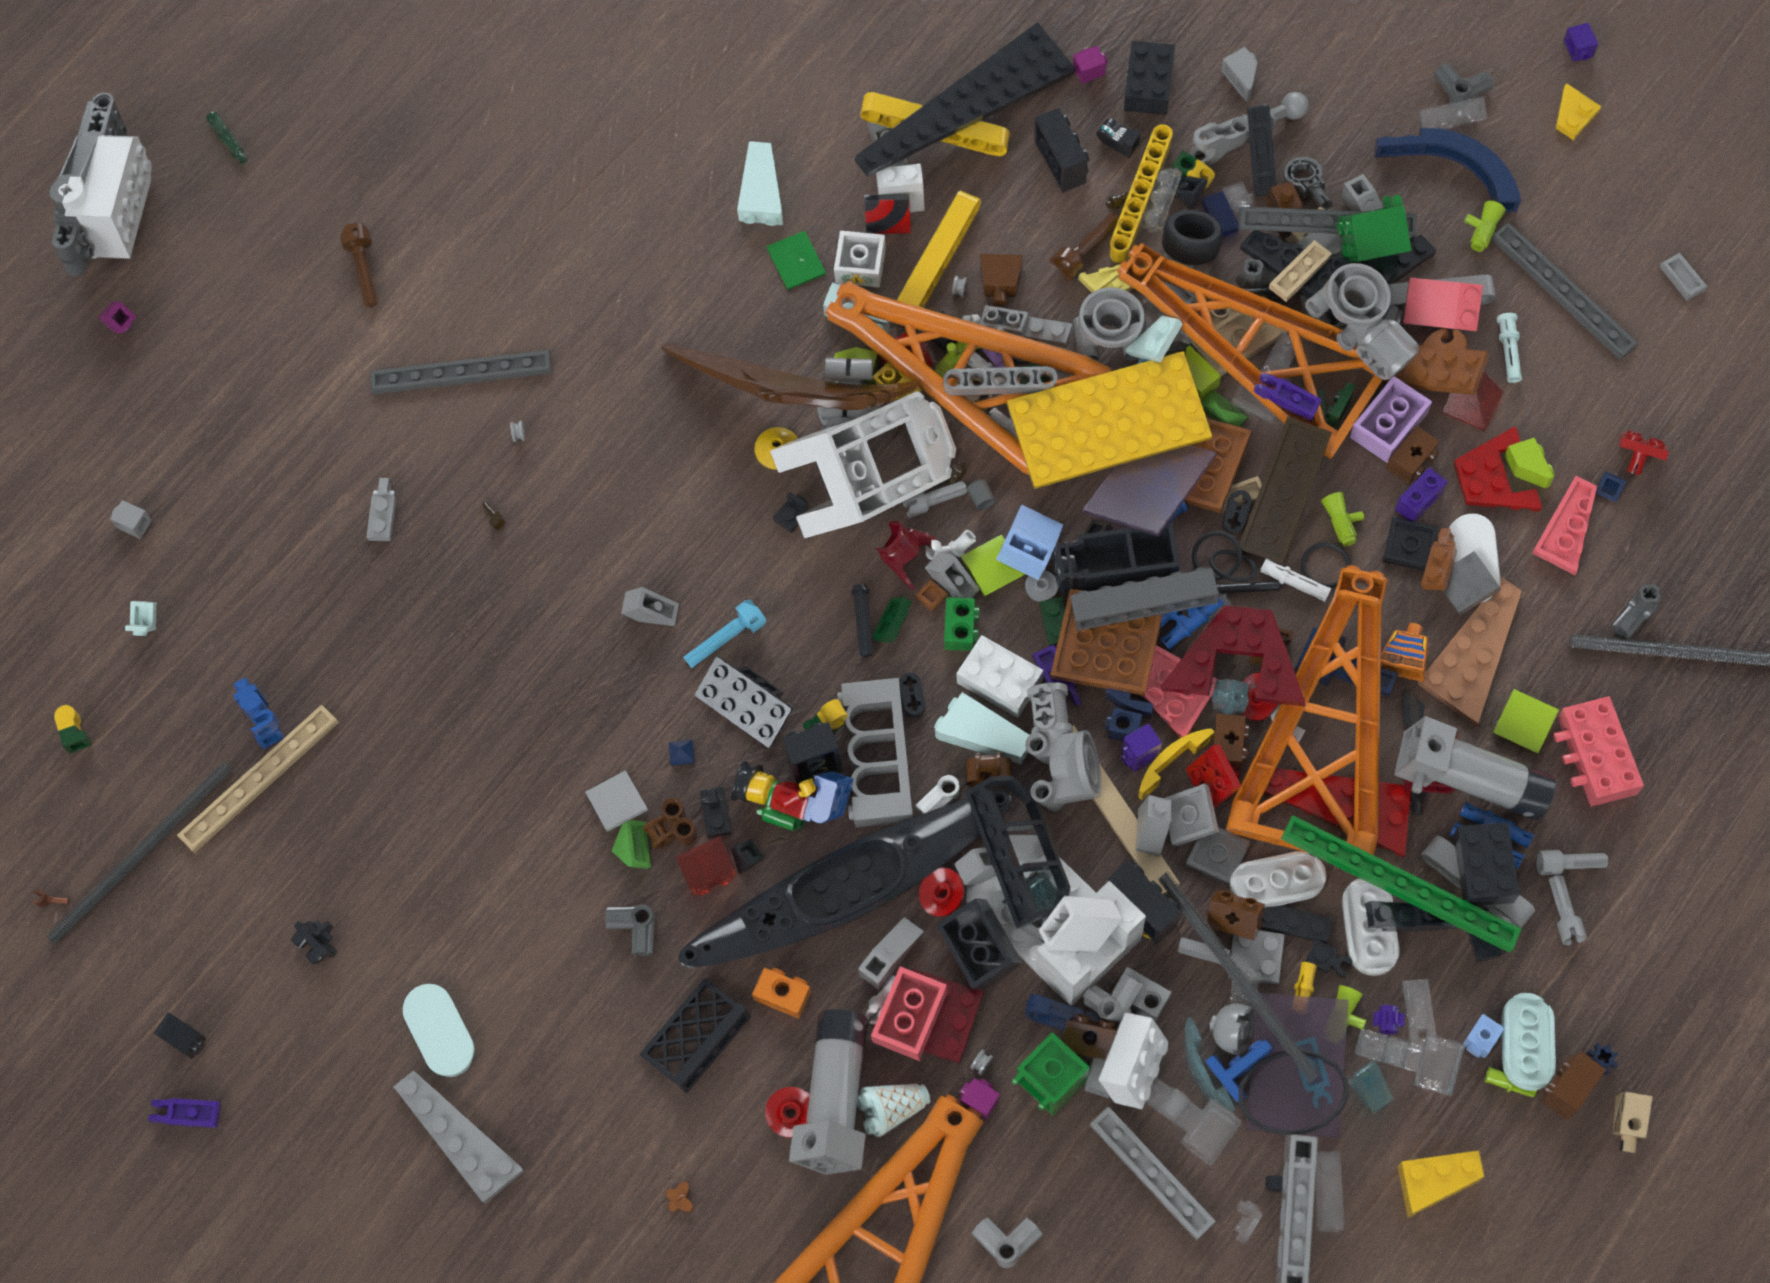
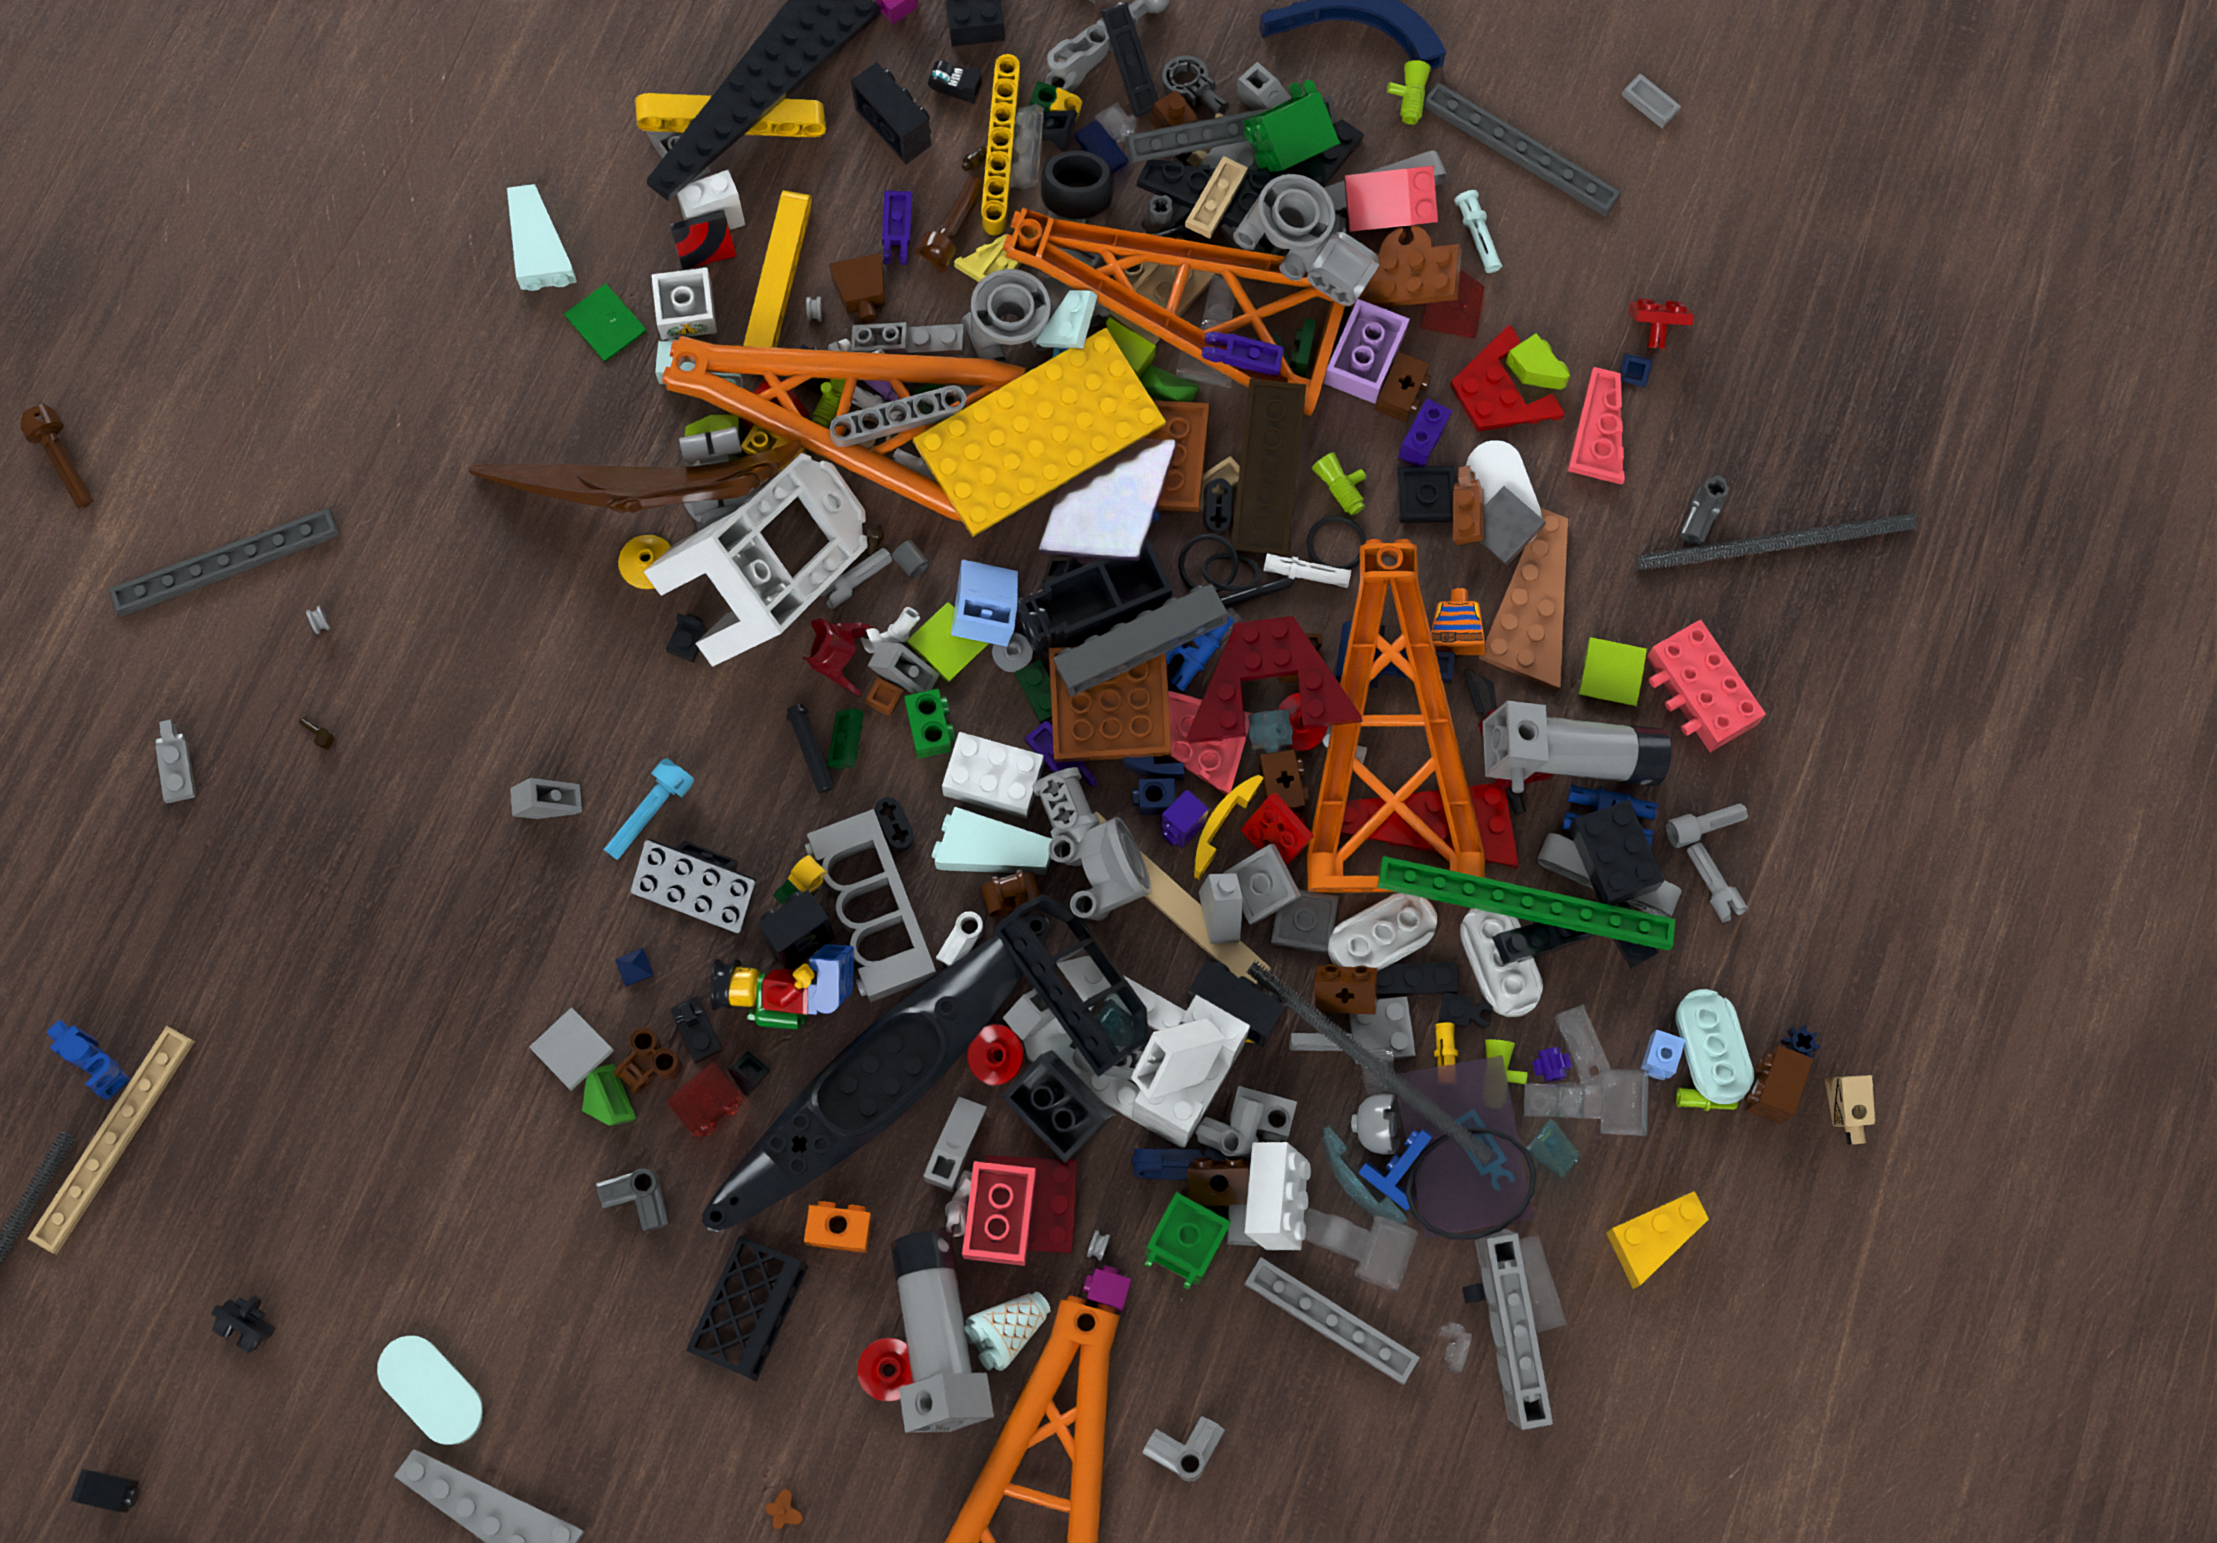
camera: 25 degrees left, 5 degrees up
none -> dark purple hinge [882,191,913,265]

